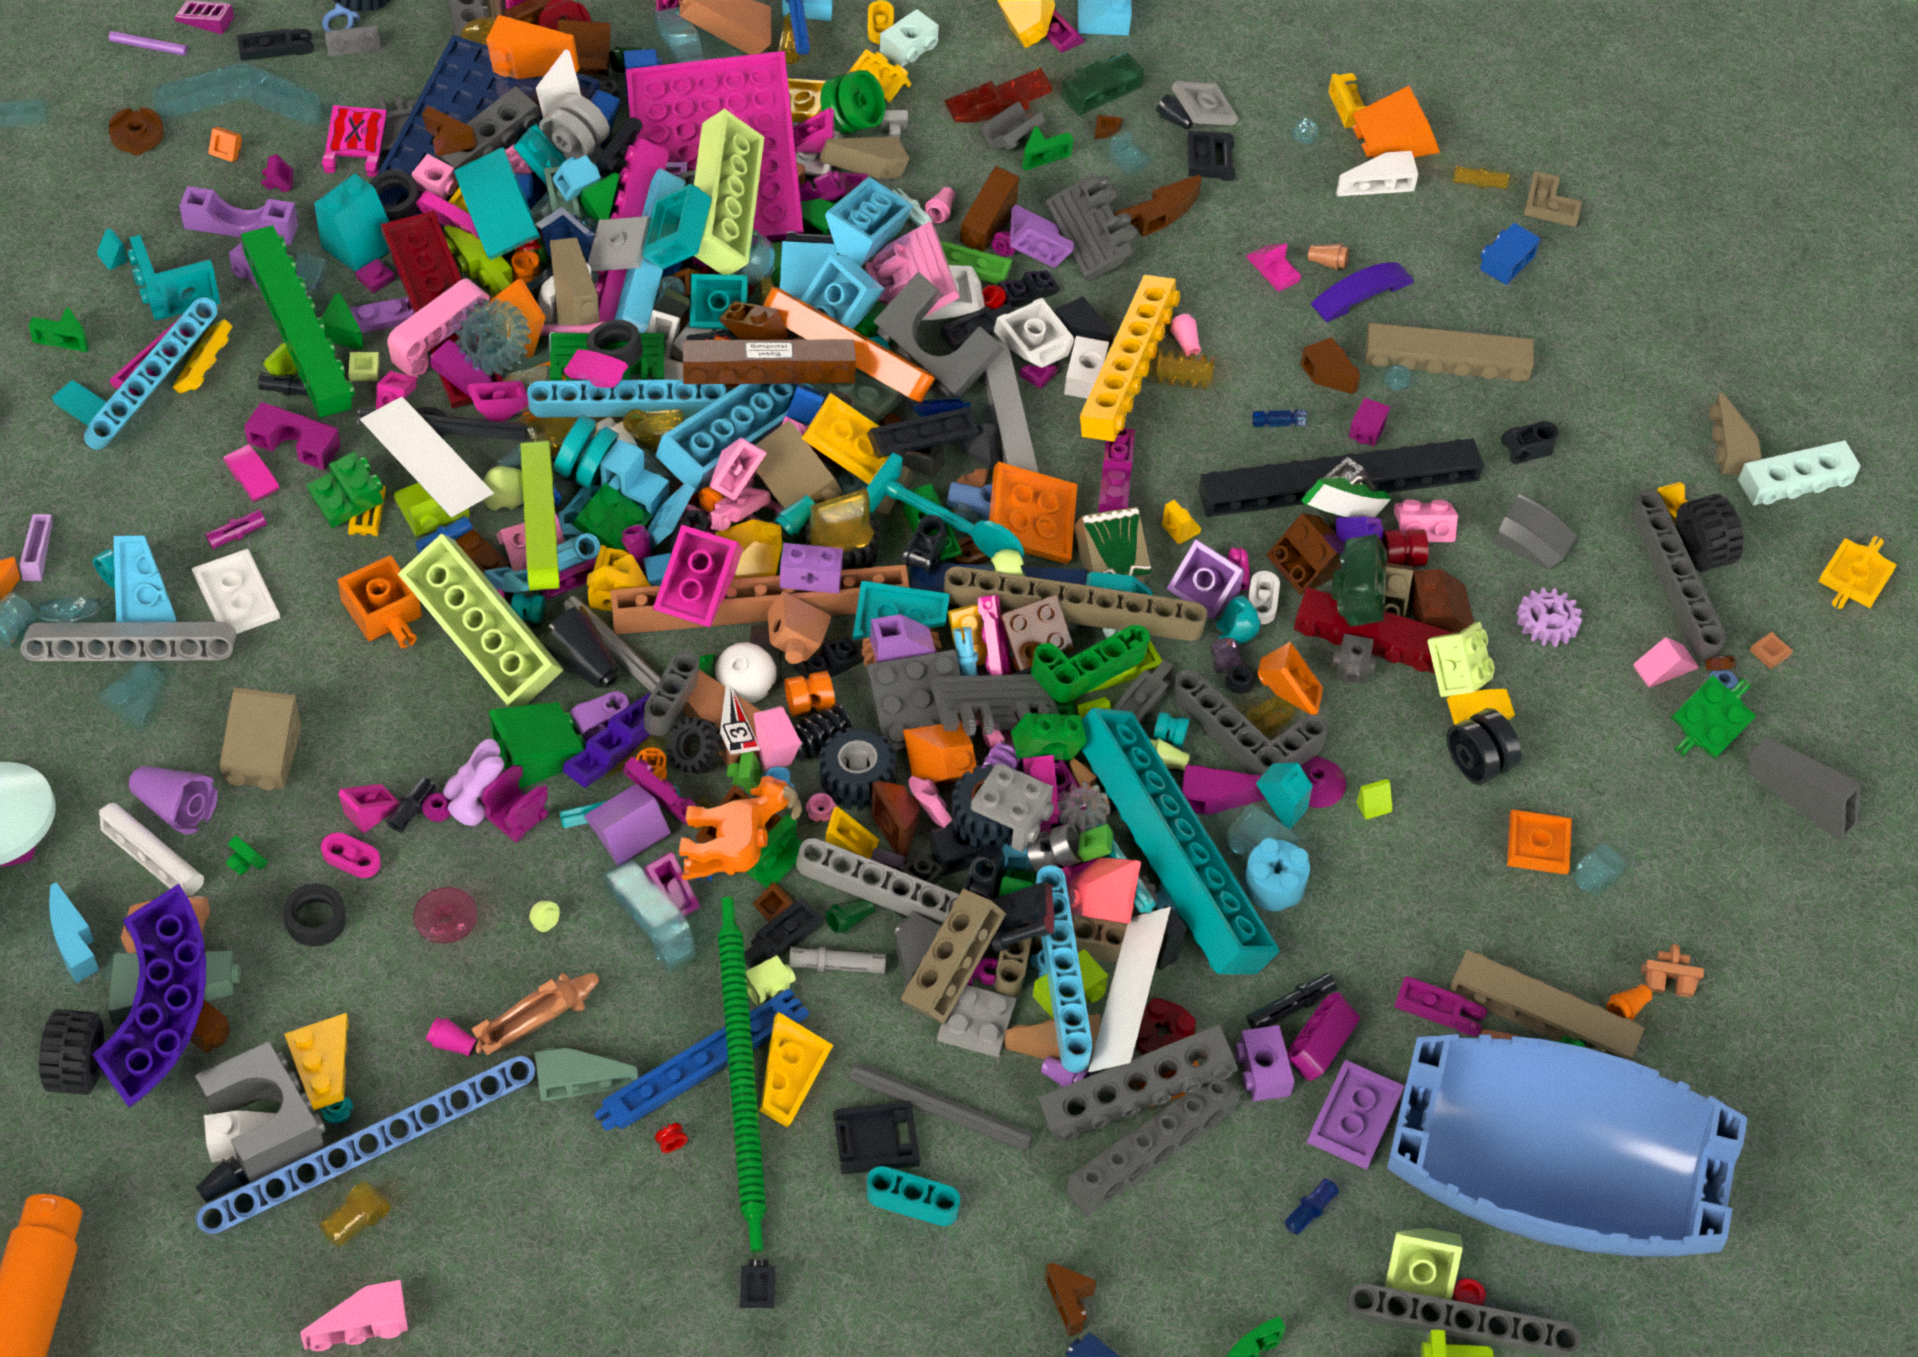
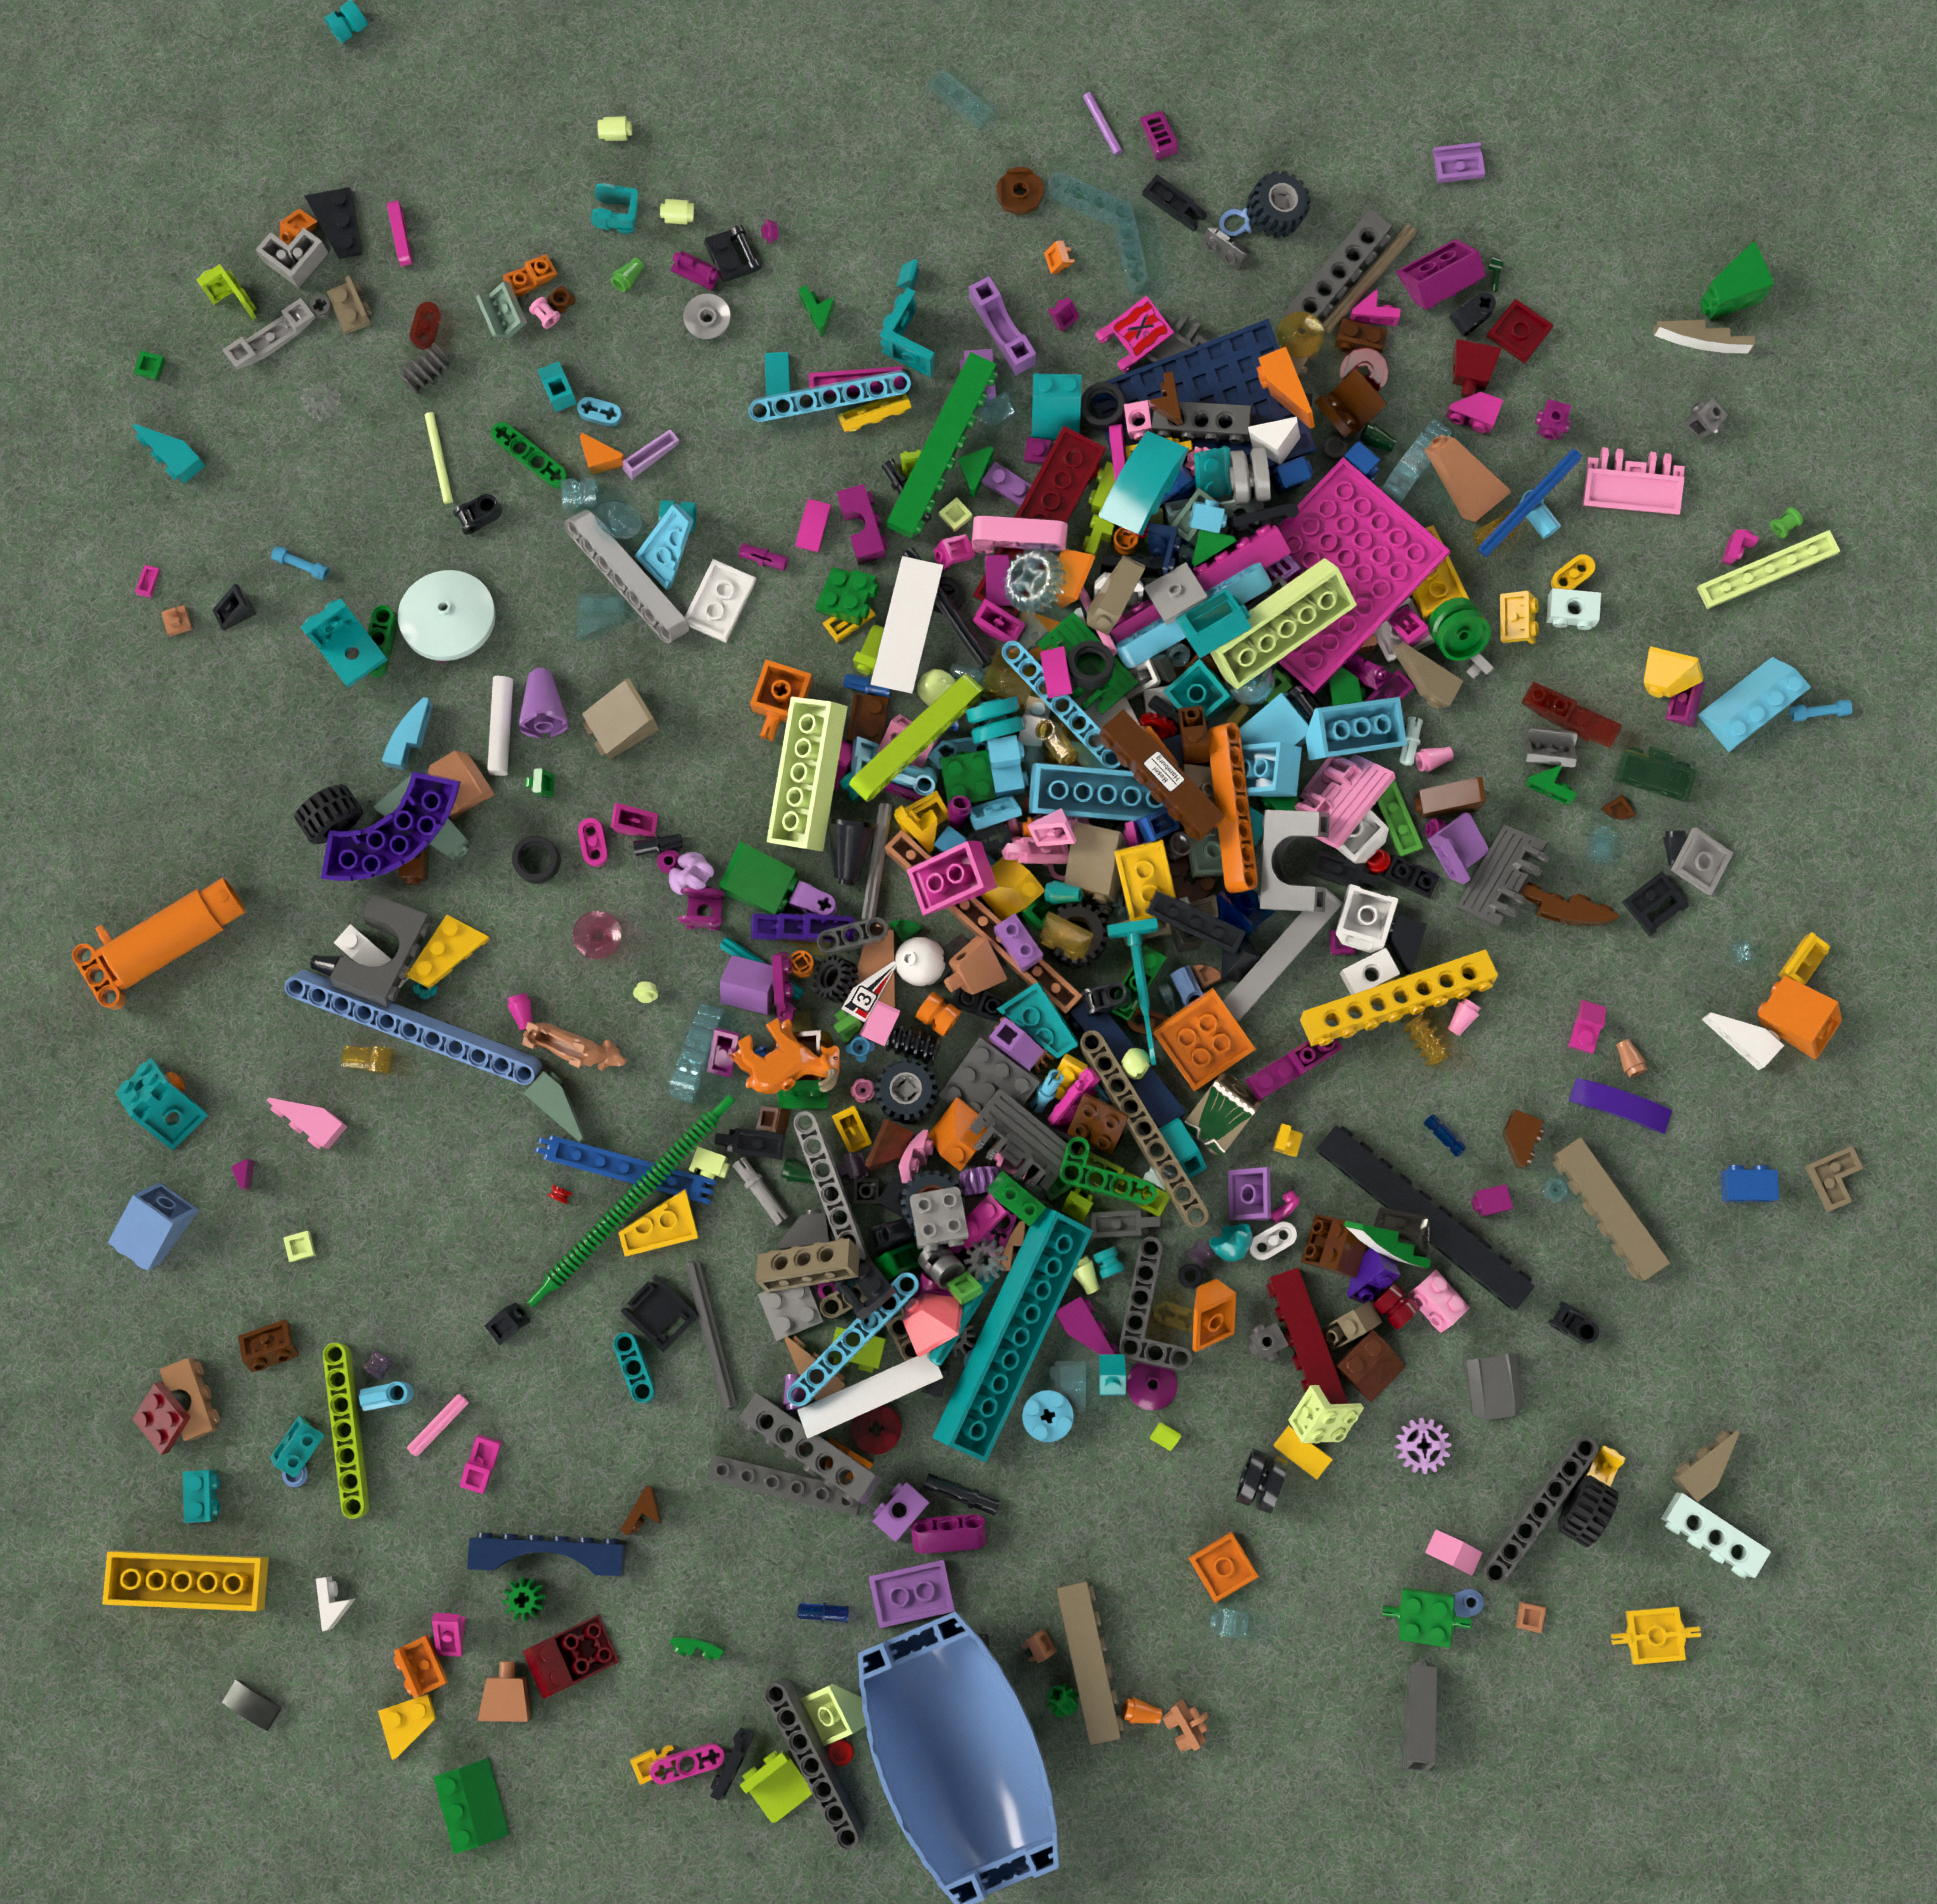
camera: 60 degrees right, 25 degrees up
clear green piece [1331,534,1387,627] -> none
magenta hinge [1394,976,1487,1037] -> none
clear yellow pin [1453,166,1509,190] -> none
reddish brown tile [1705,655,1736,670] -> none

